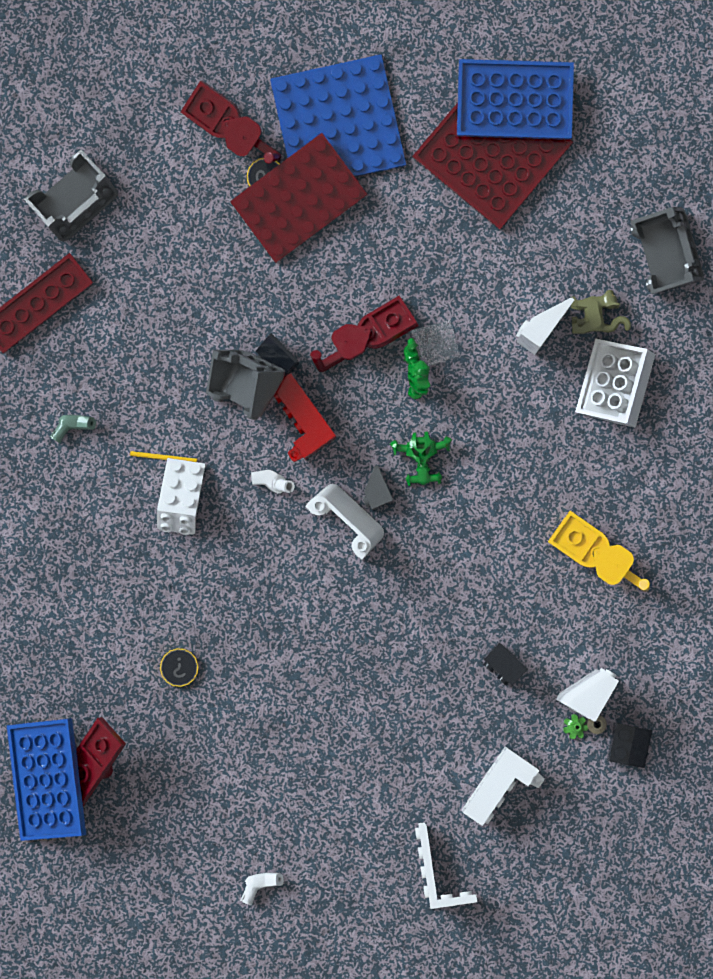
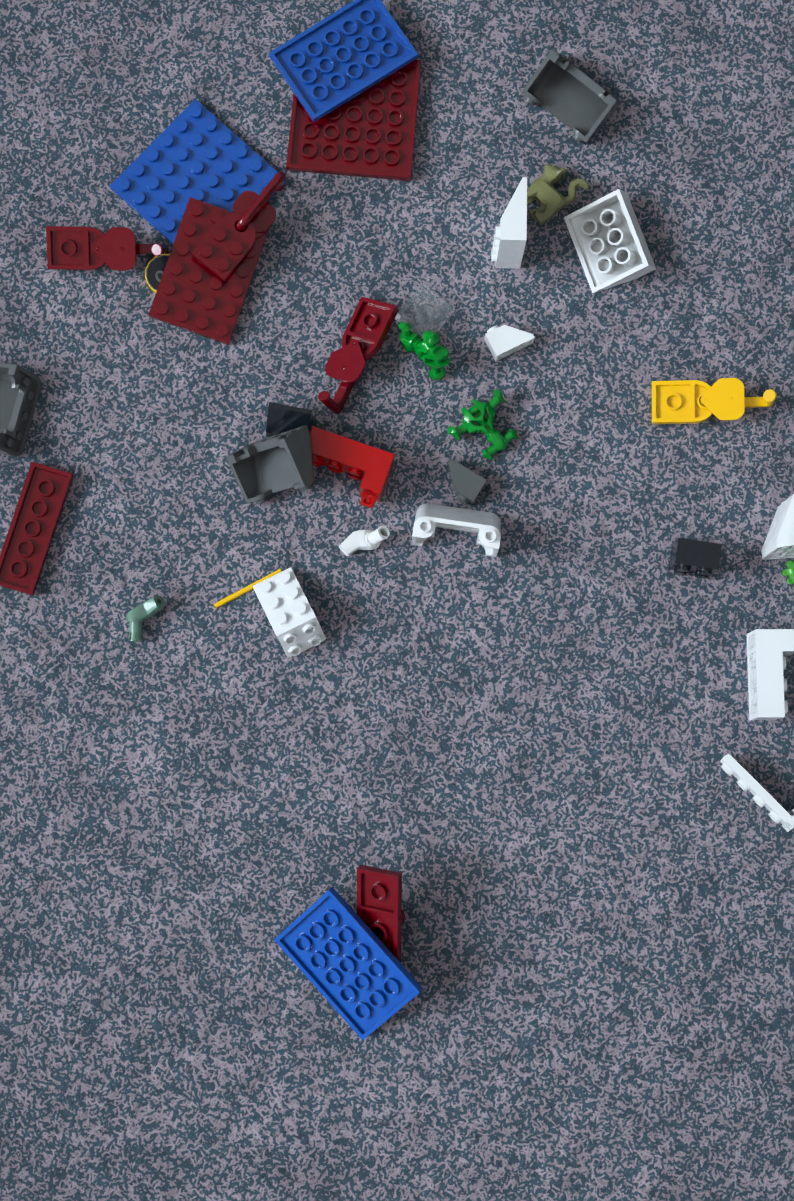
camera: 40 degrees left, 5 degrees down
black tile [160,648,199,687] -> none
white arm [240,873,284,905] -> none
none -> dark red plate [191,172,285,282]
none -> white slope [484,325,535,361]

